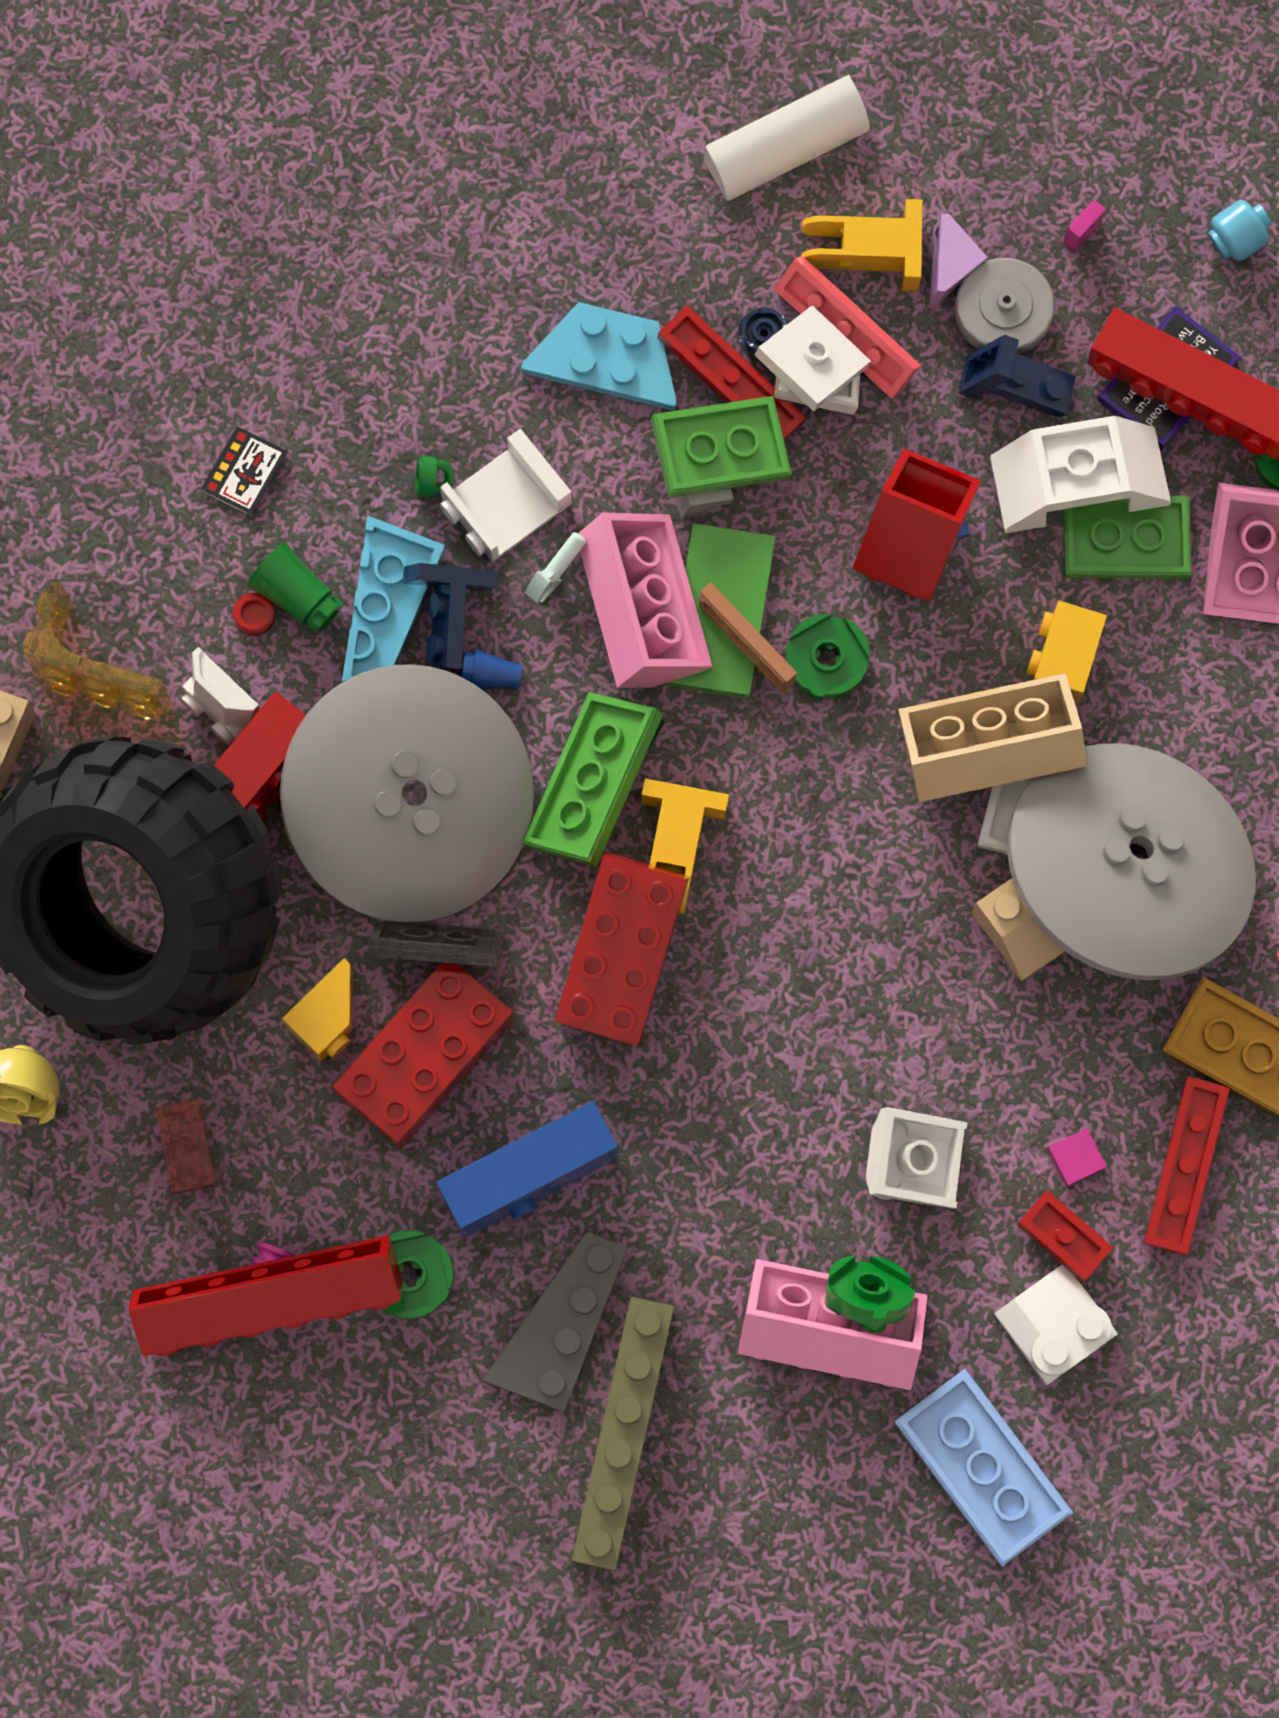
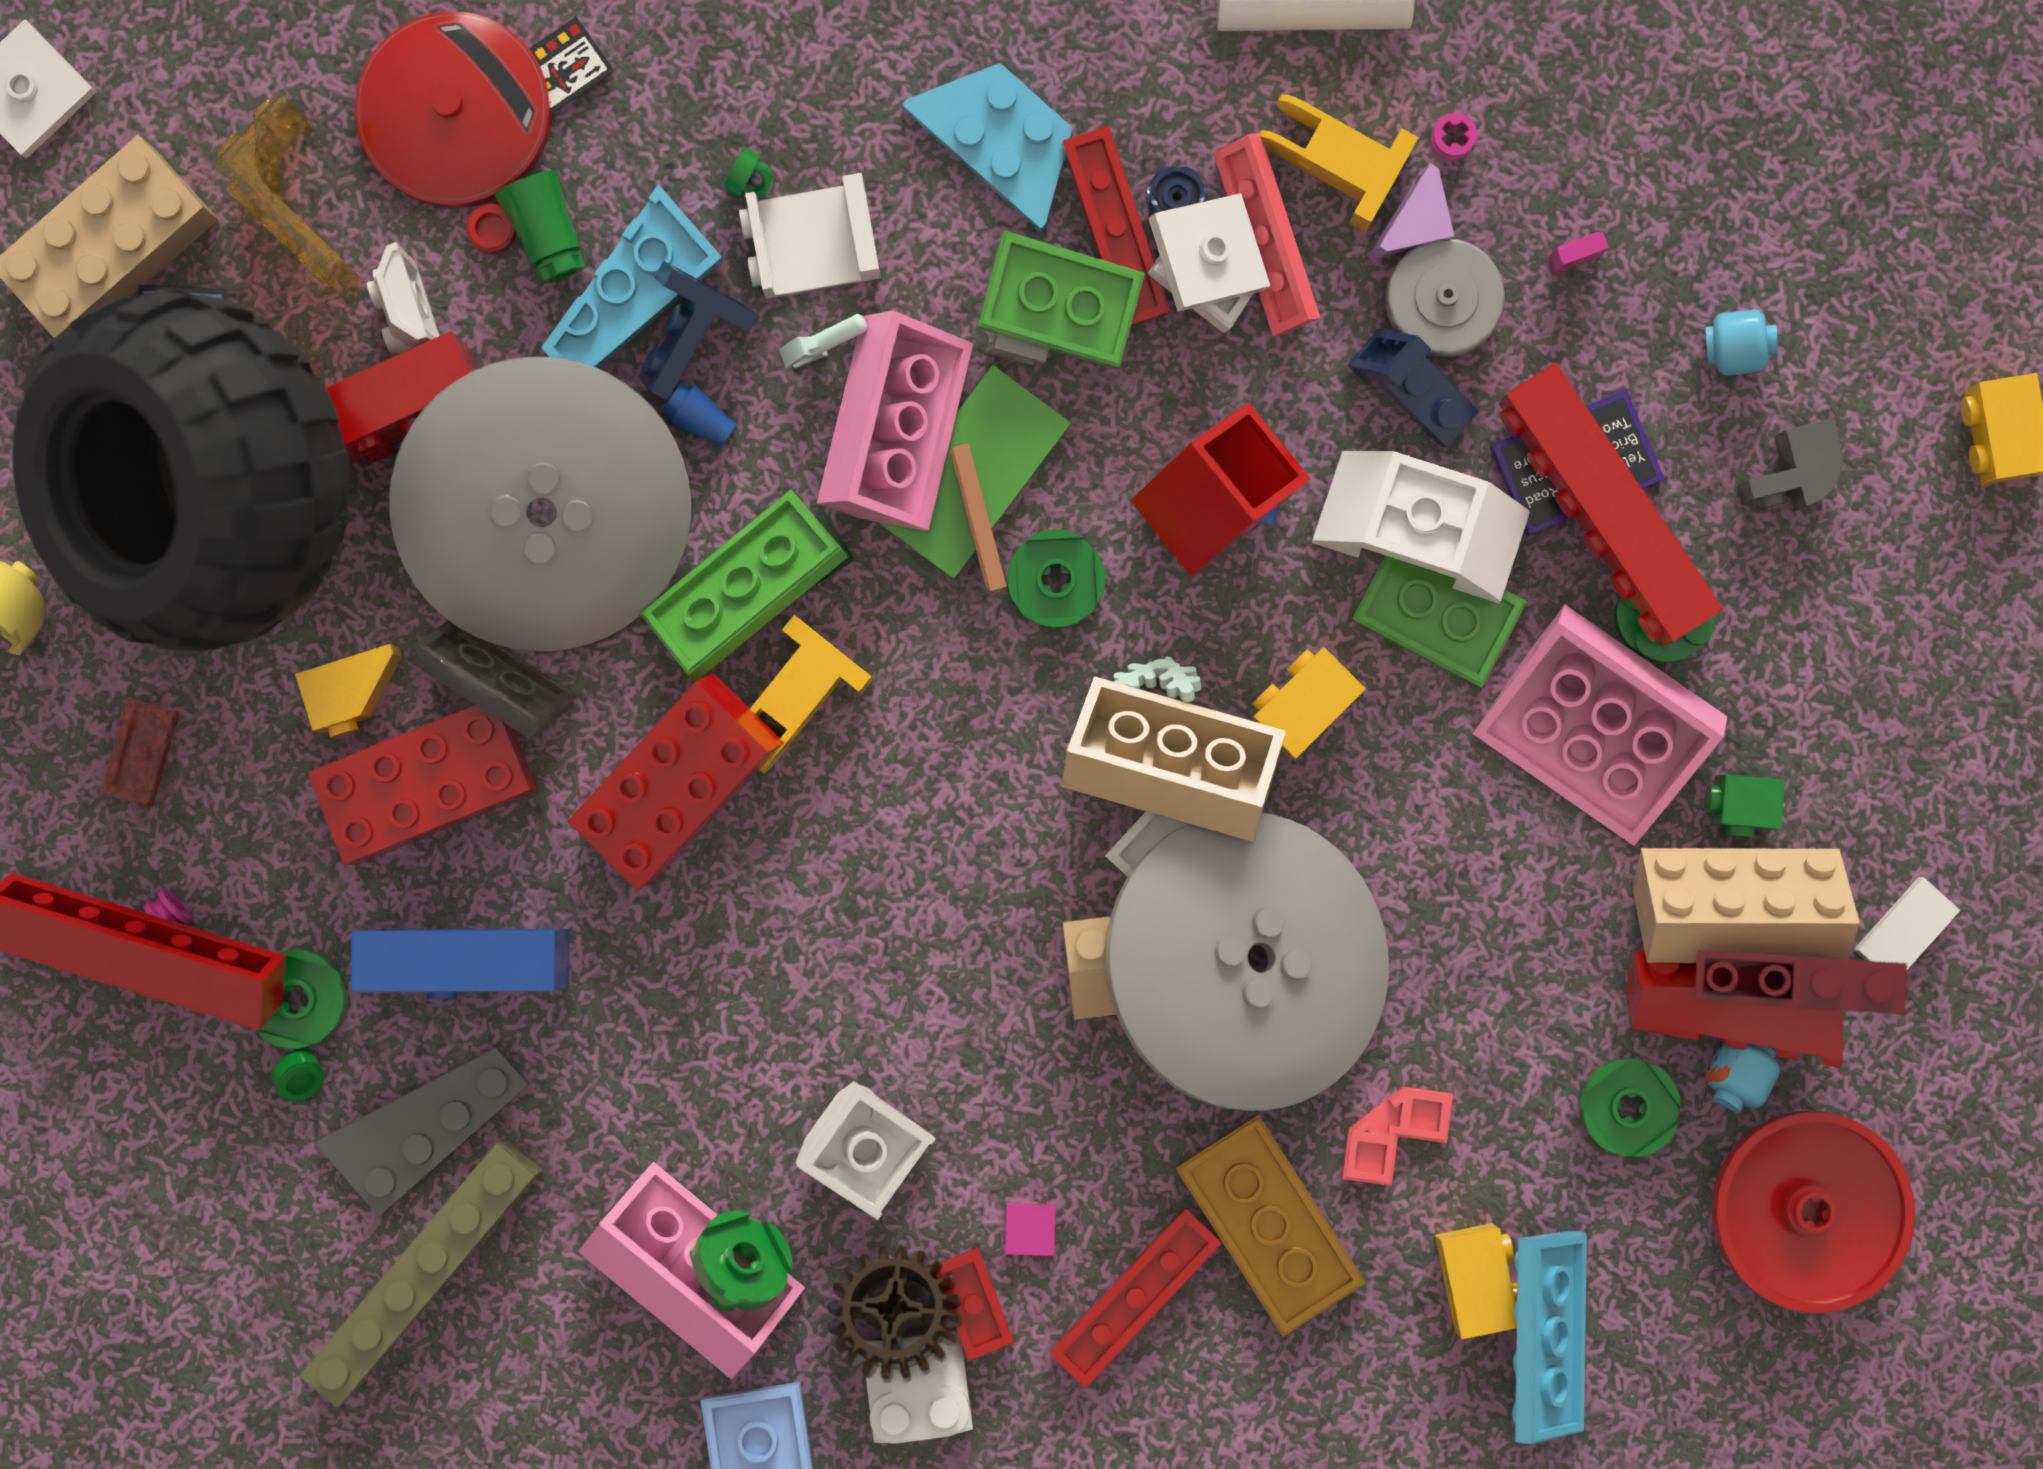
camera: 25 degrees right, 10 degrees up
none -> green tile [271,1048,324,1102]
none -> red dish [355,12,552,208]
none -> dark brown gear [827,1245,962,1383]
none -> light aqua animal [1114,656,1202,702]
none -> dark pink bush [1431,112,1477,161]

